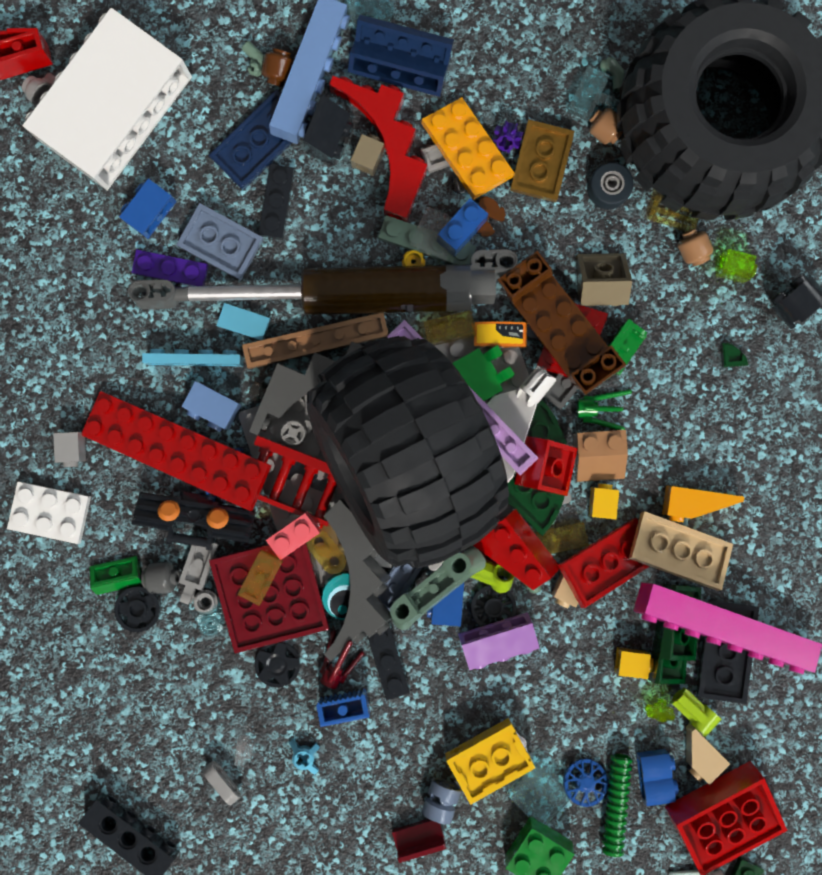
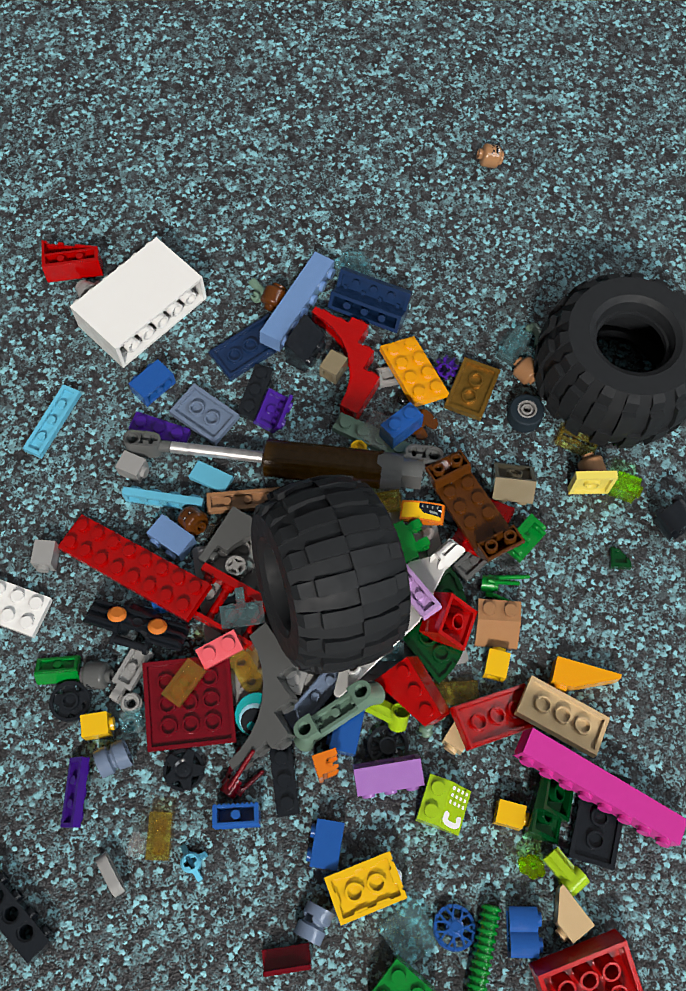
camera: 10 degrees right, 20 degrees down
none -> medium azure plate [23,384,82,459]
none -> dark purple plate [60,757,90,828]
none -> yellow brick [80,711,116,741]
none -> sand blue wheel [93,738,133,778]
none -> light grey brick [115,450,149,484]
none -> clear yellow plate [145,812,174,861]
none -> reddish brown head [178,505,208,536]
none -> clear light blue plate [219,587,265,629]
none -> dark purple bracket [253,388,293,433]
none -> blue brick [306,818,345,872]
none -> orange hinge [312,747,339,783]
none -> lime slope [415,774,471,836]
none -> light yellow tile [568,471,618,494]

